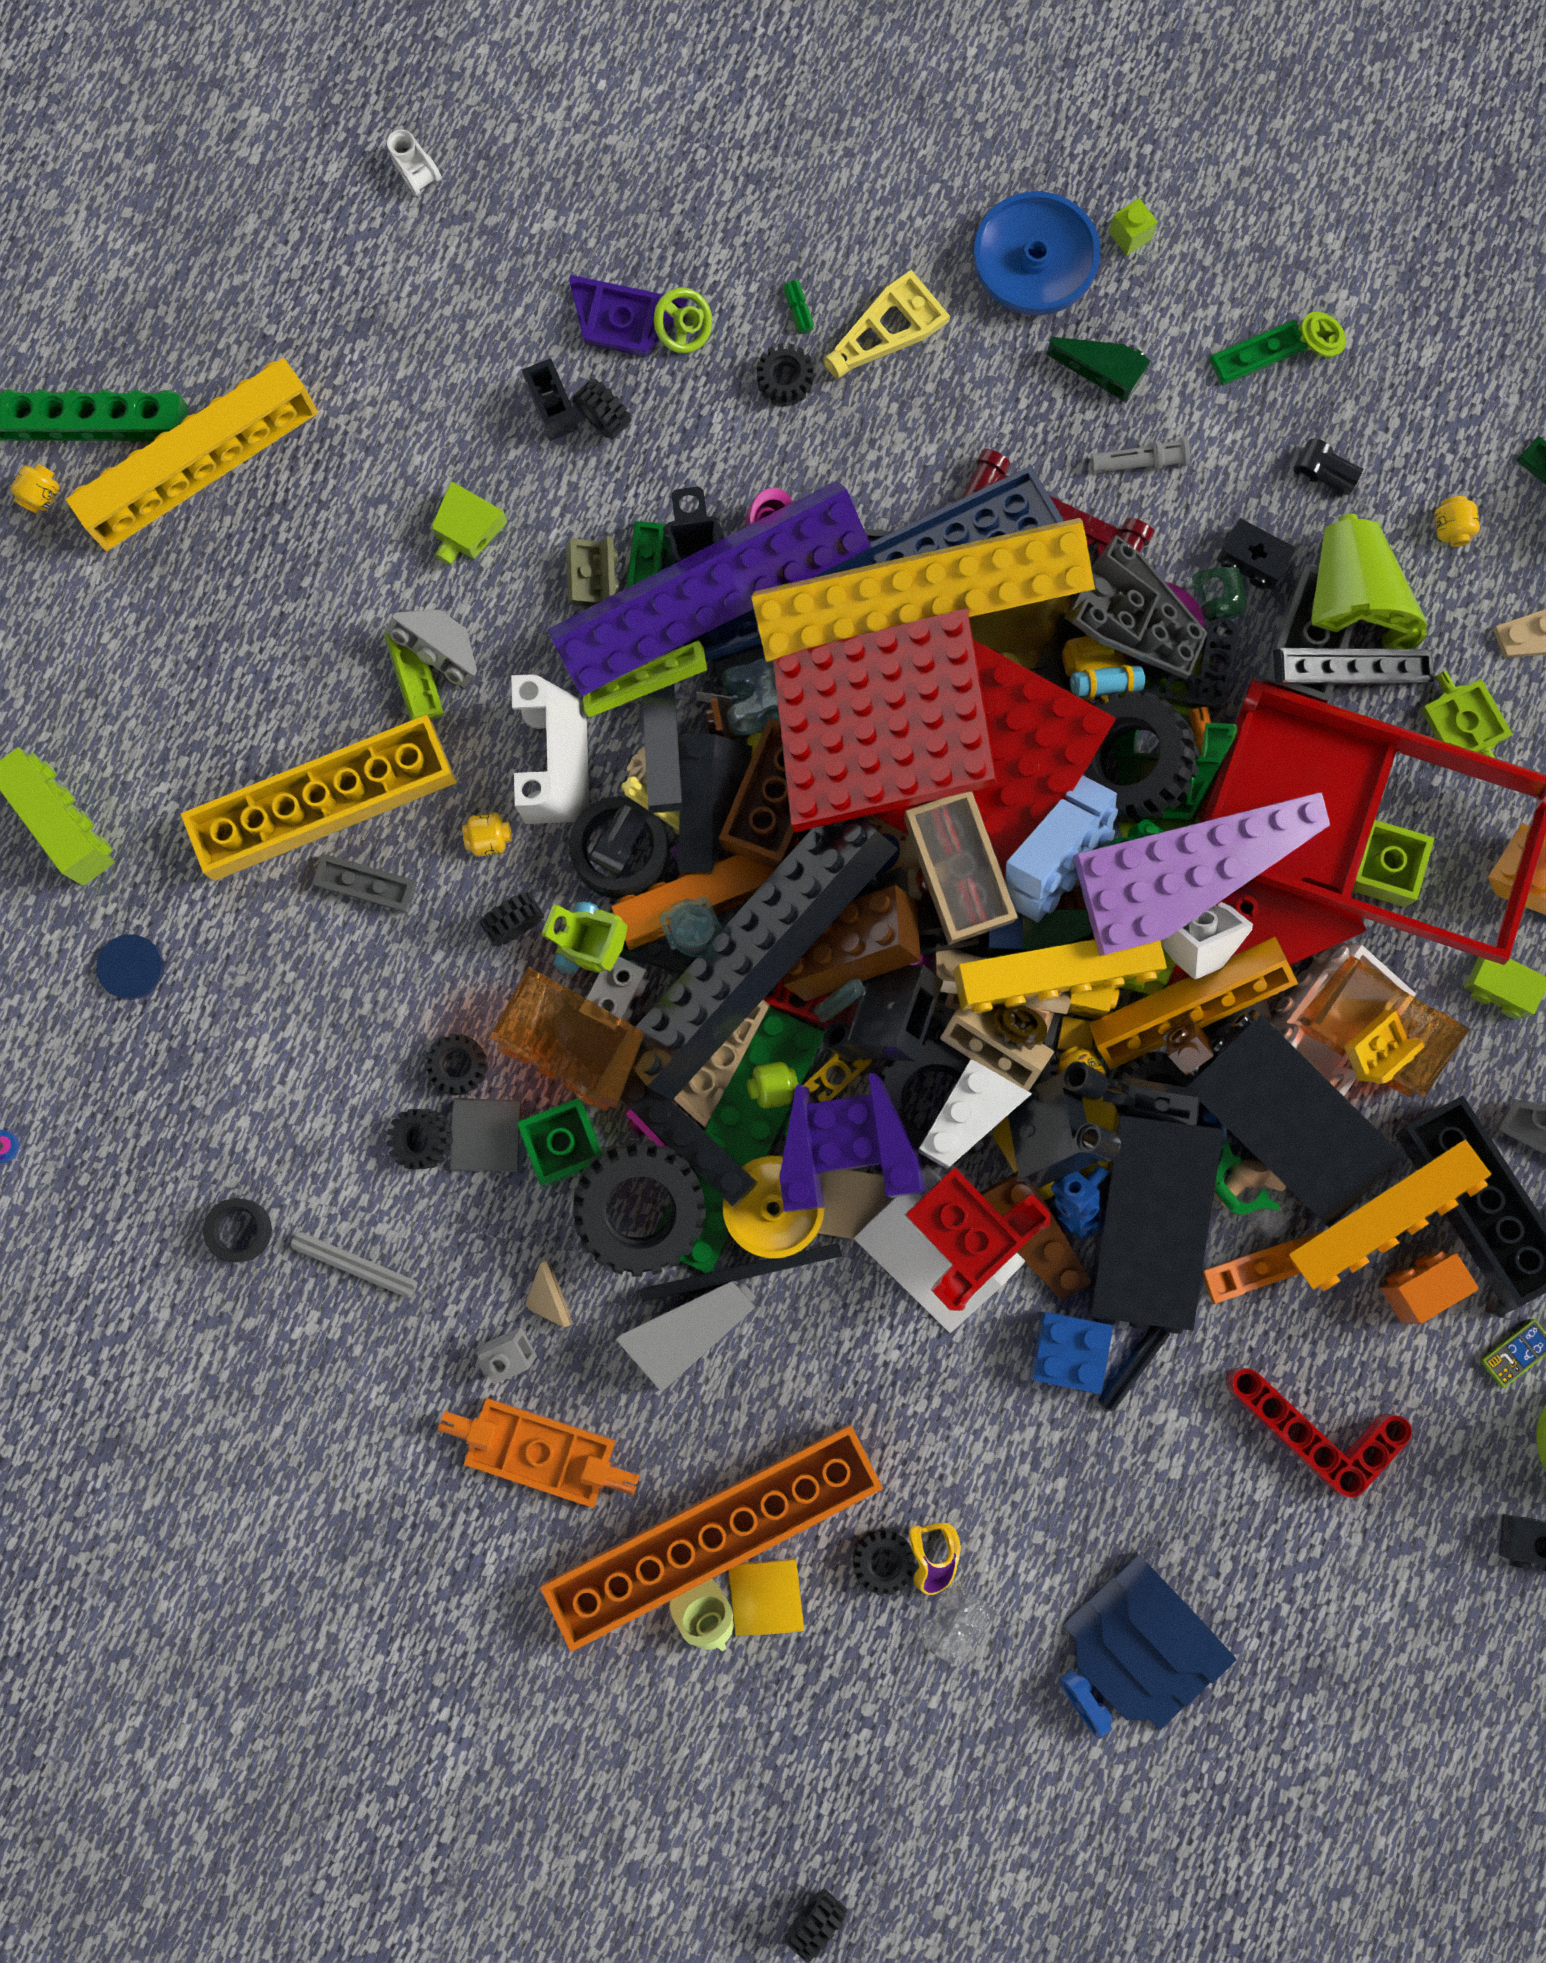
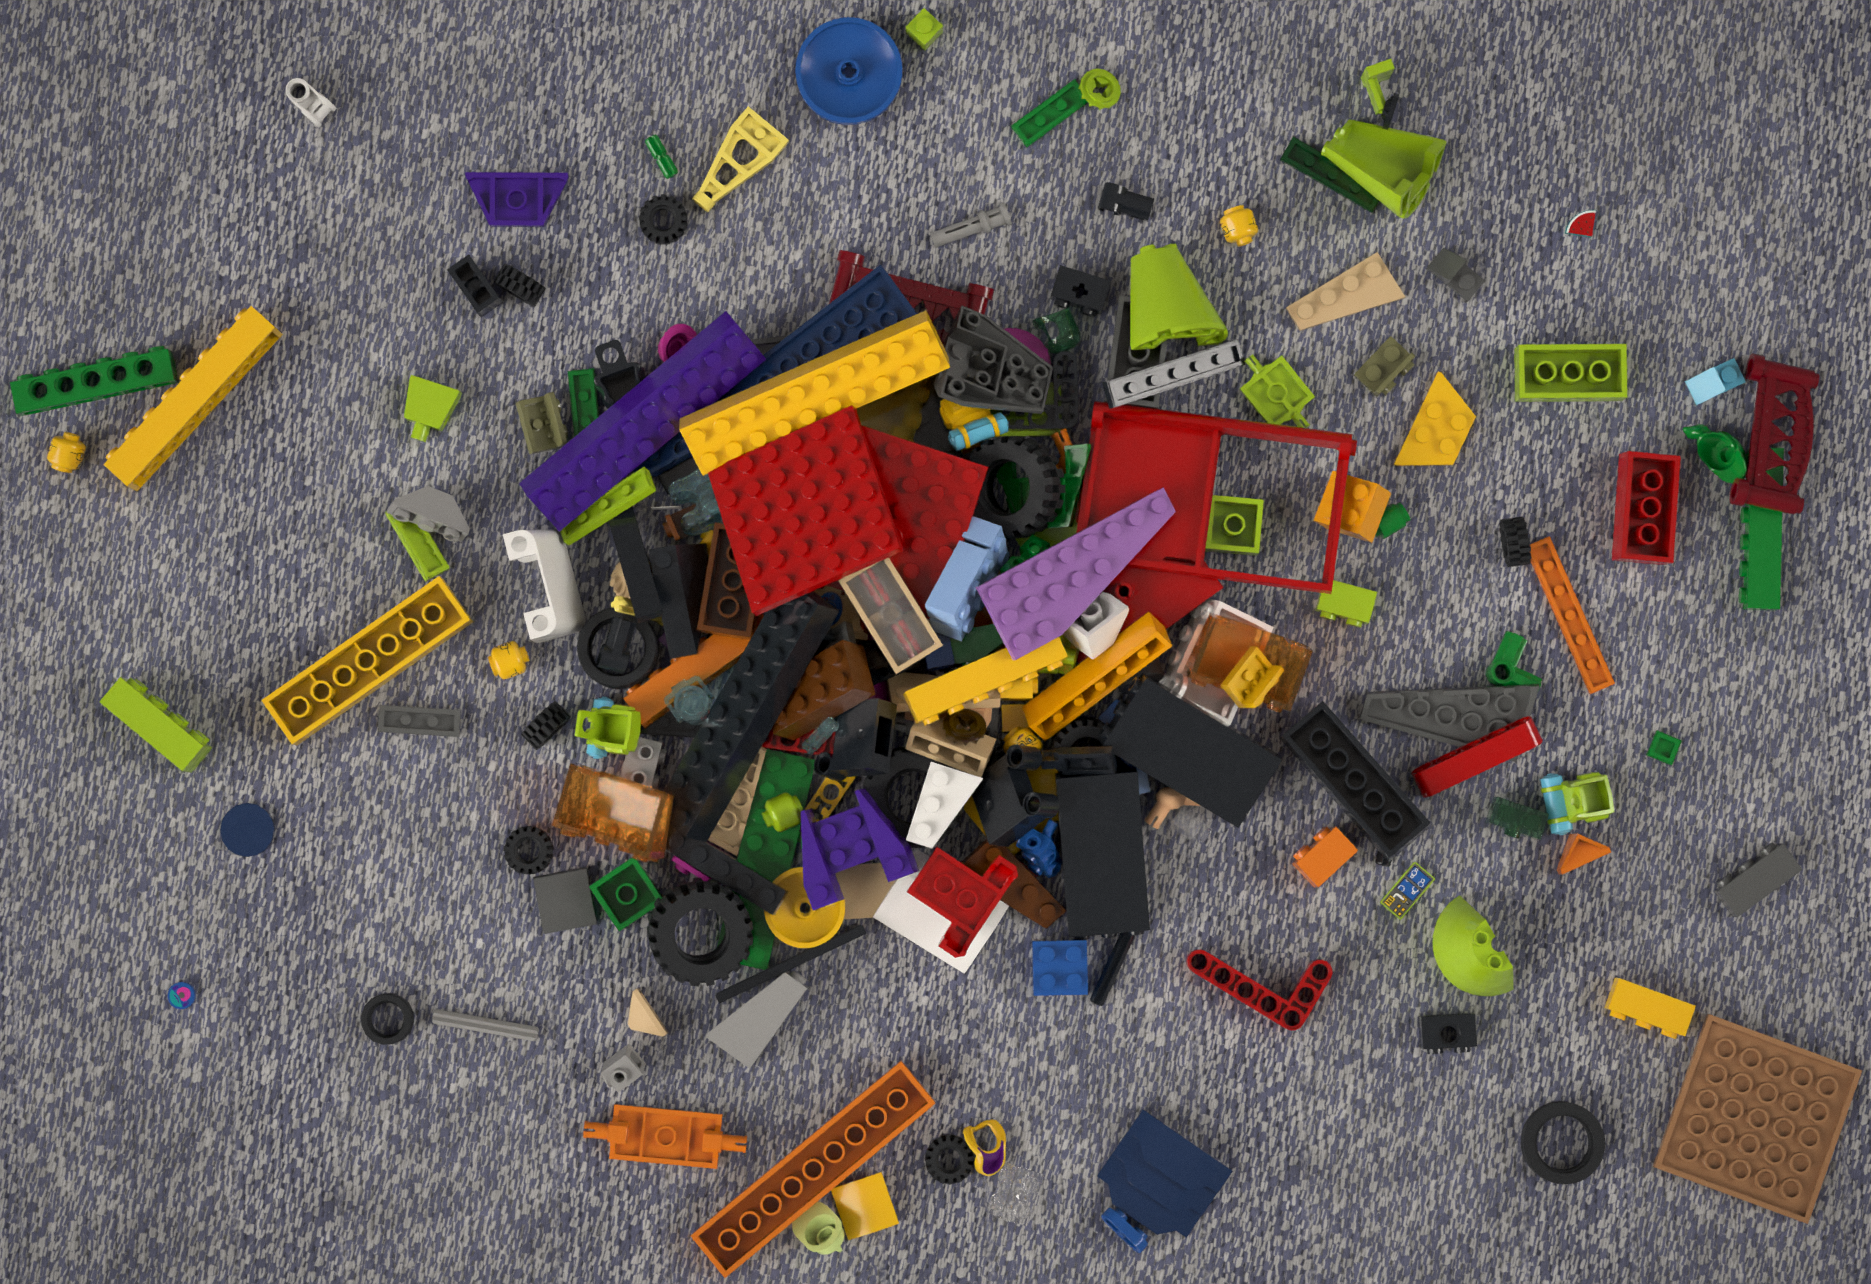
camera: 15 degrees left, 5 degrees up
black tyre [386,1109,453,1170] -> none
lime piece [654,287,712,353] -> none
dark green slope [1046,337,1151,403] -> none
reddish brown brick [1162,1015,1214,1076] -> none
orange slope [1202,1231,1322,1304] -> none
green helmet [1214,1142,1280,1215] -> none
light orange brick [1289,1139,1491,1292] -> none

